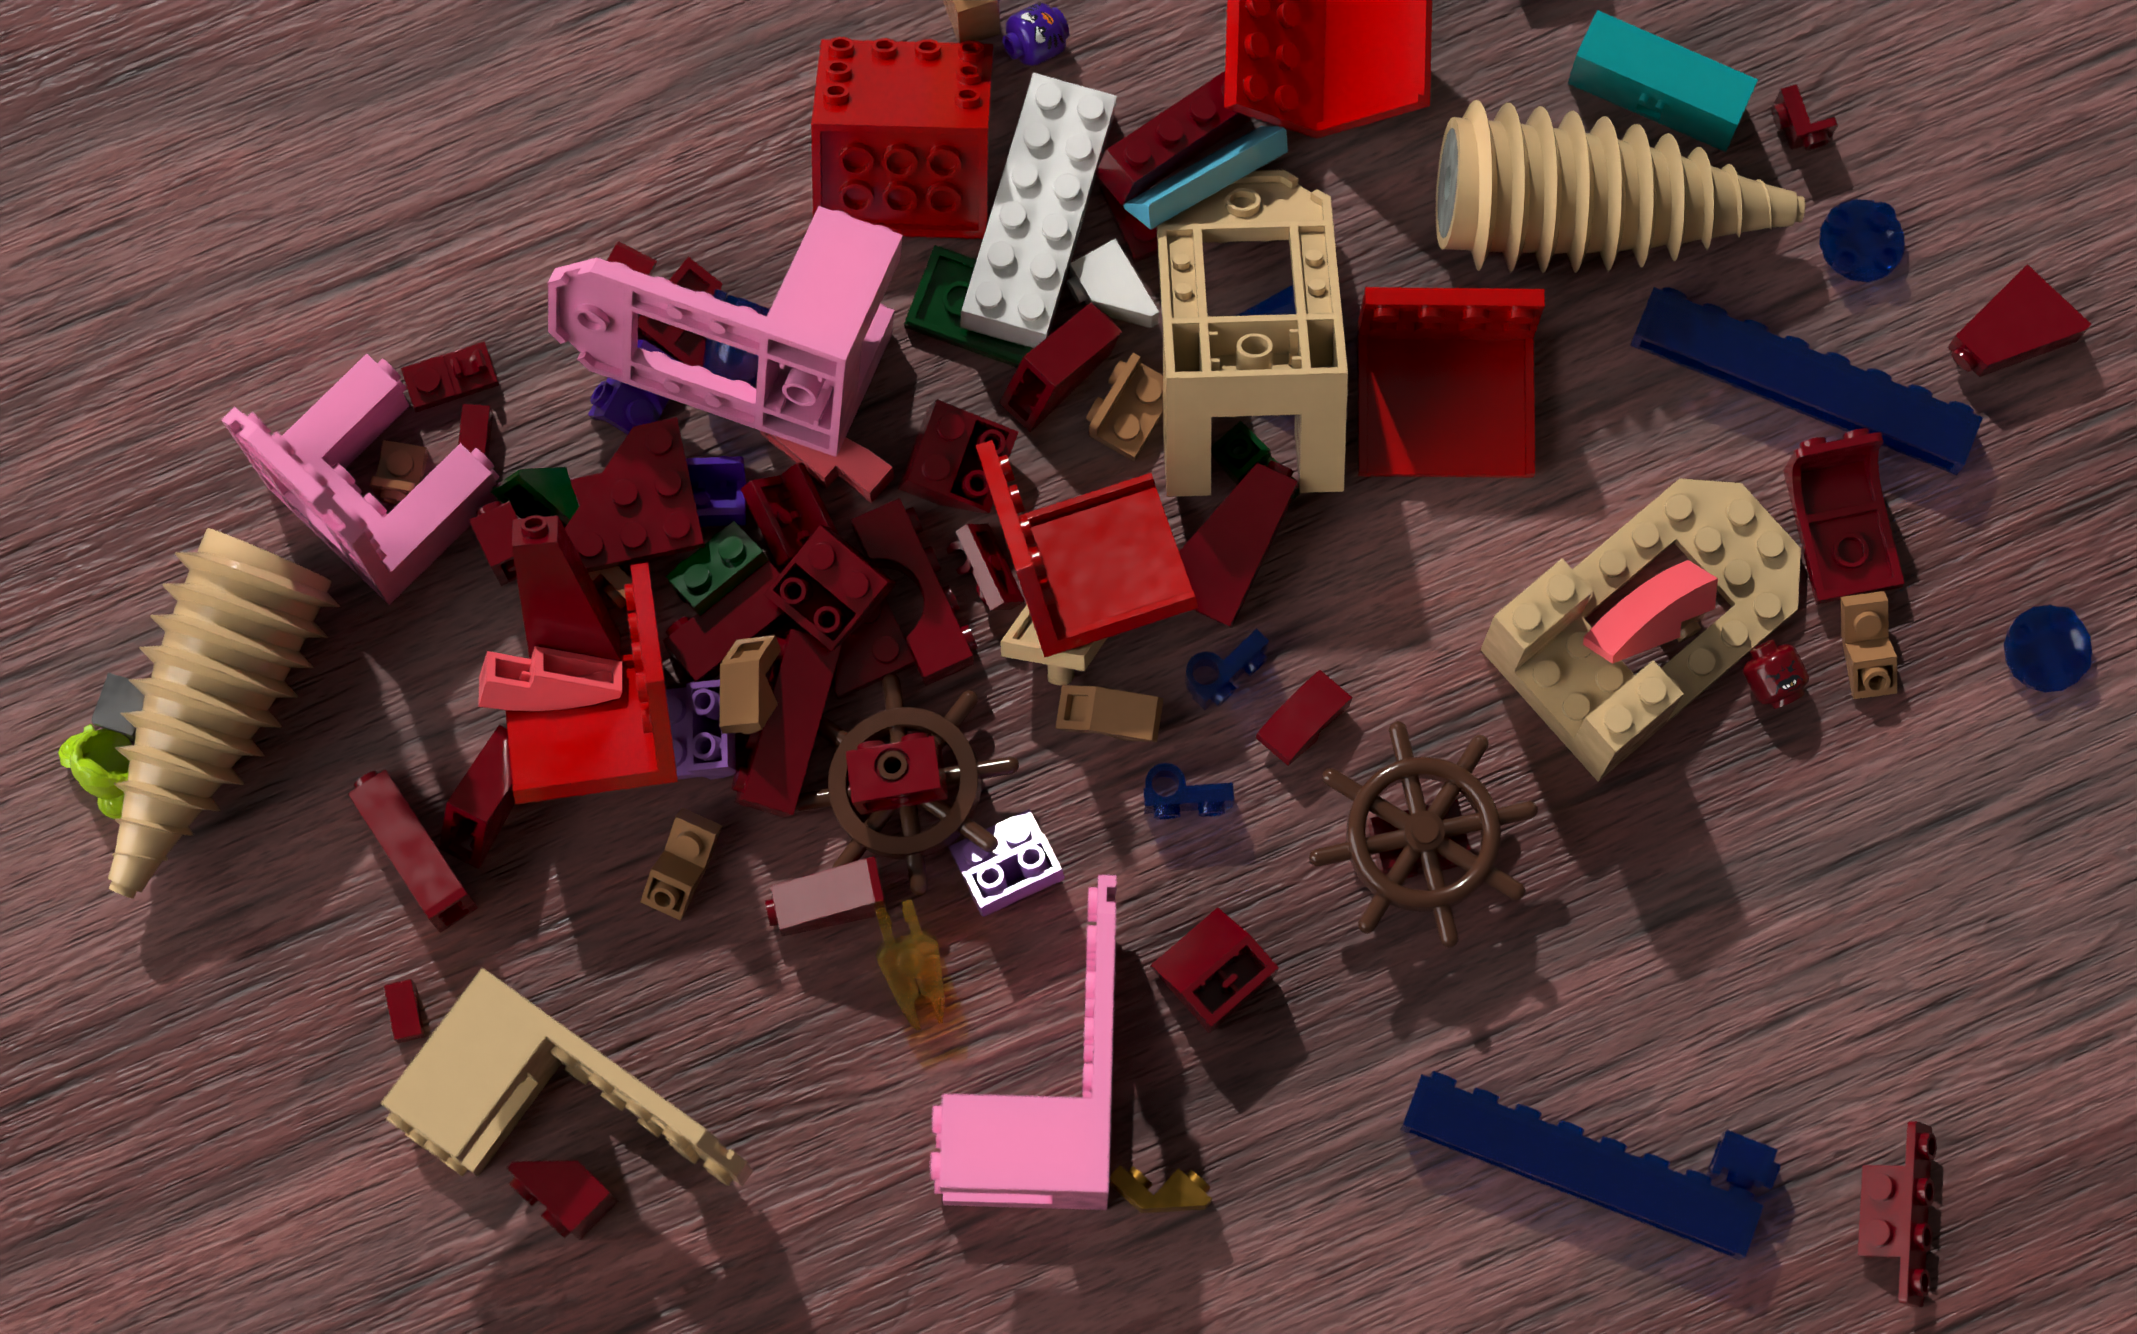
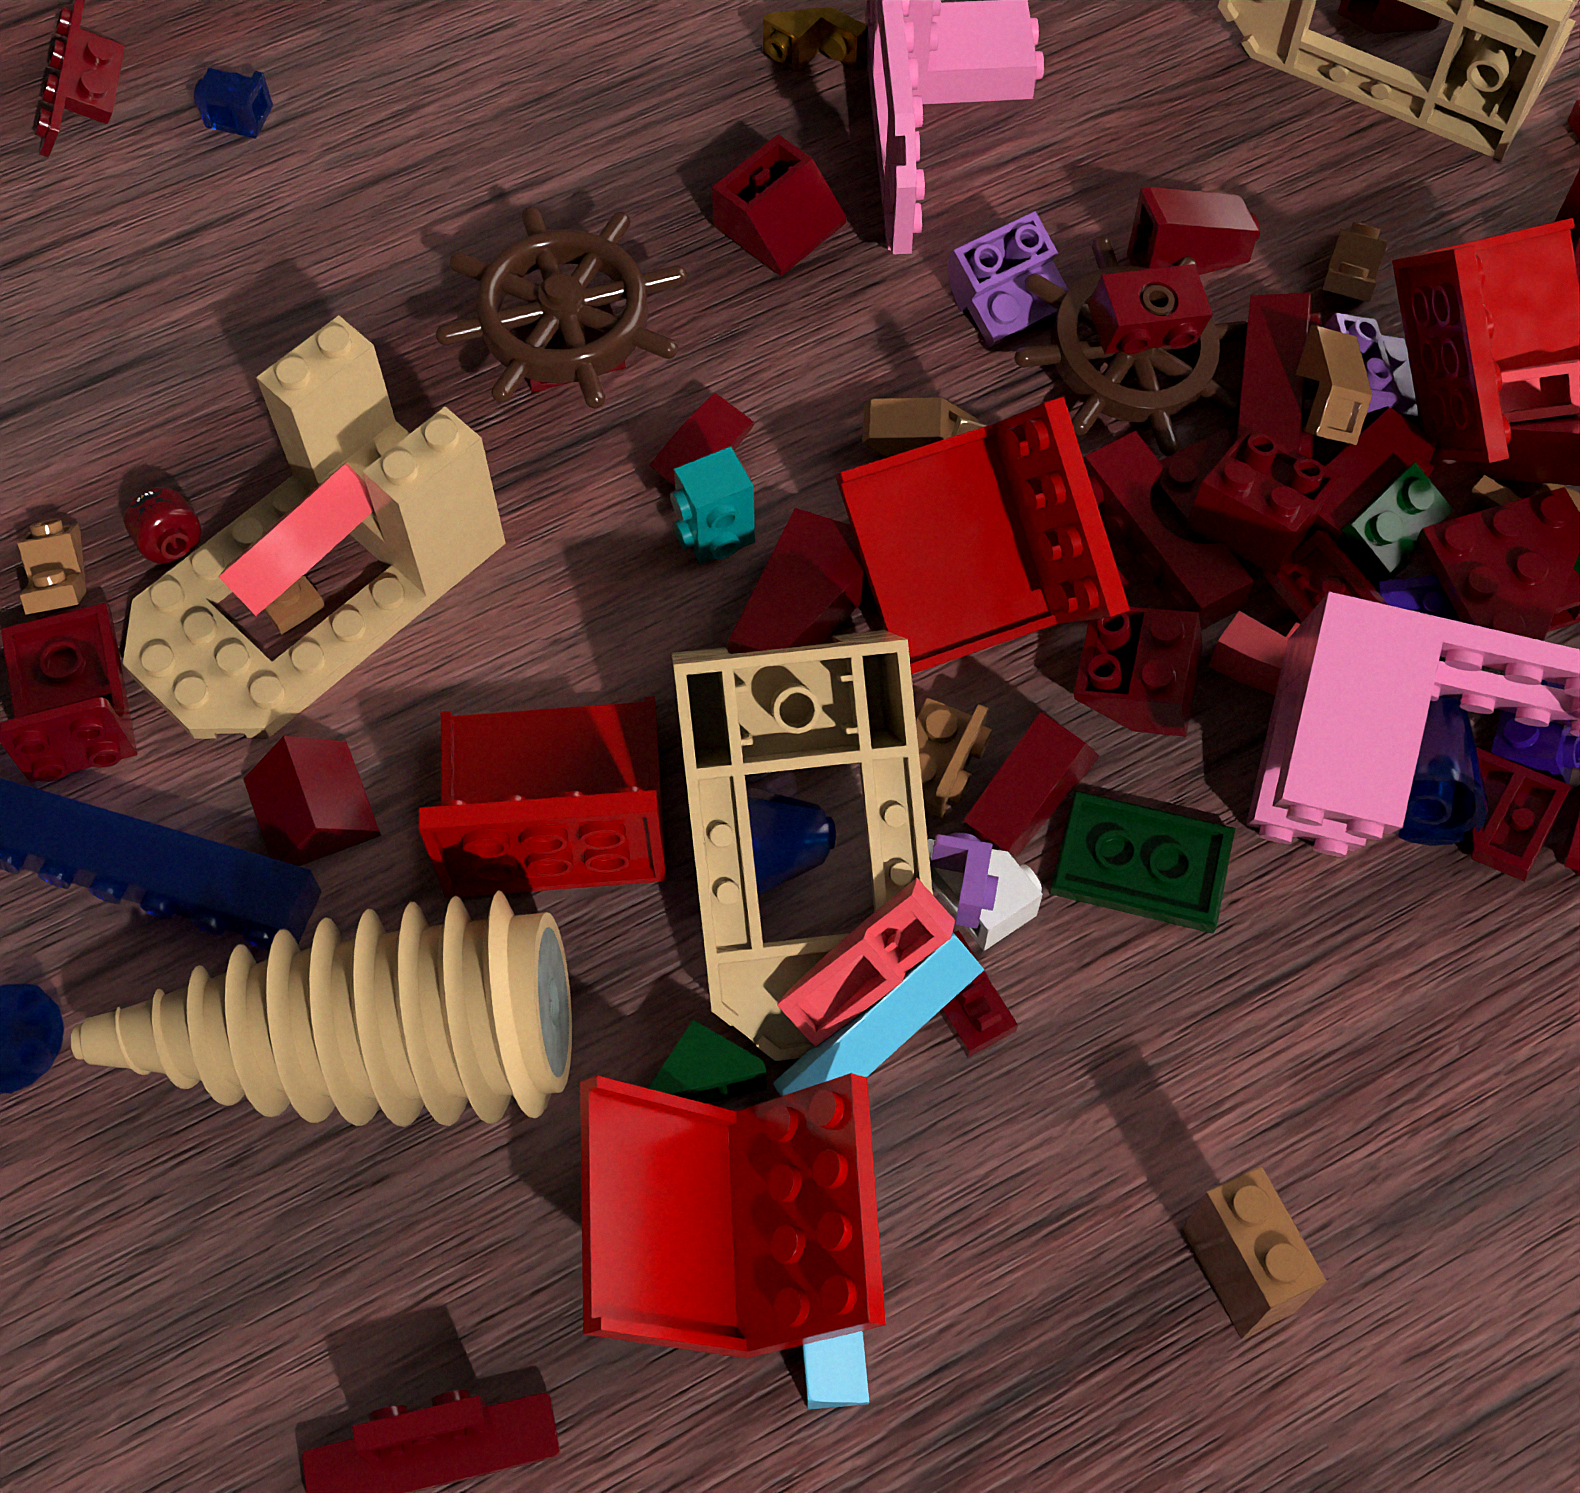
camera: 175 degrees right, 15 degrees down
red bracket [811,37,993,239] -> none
clear yellow hinge [875,899,945,1030] -> none
white brick [960,73,1117,348] -> none
dark purple head [1003,3,1070,67] -> none
dark red brick [1095,71,1252,206] -> none
clear blue plate [1143,763,1234,820] -> none
clear blue plate [1185,628,1269,710] -> none
clear blue brick [1400,1071,1764,1260] -> none
teal brick [1567,10,1758,152] -> none
dark red bracket [1772,84,1838,150] -> none
none -> dark red slope [243,736,381,875]
none -> dark green slope [648,1020,767,1104]
none -> teal brick [670,446,755,565]
none -> coral slope [777,878,956,1047]
none -> medium lavender bracket [931,833,999,929]

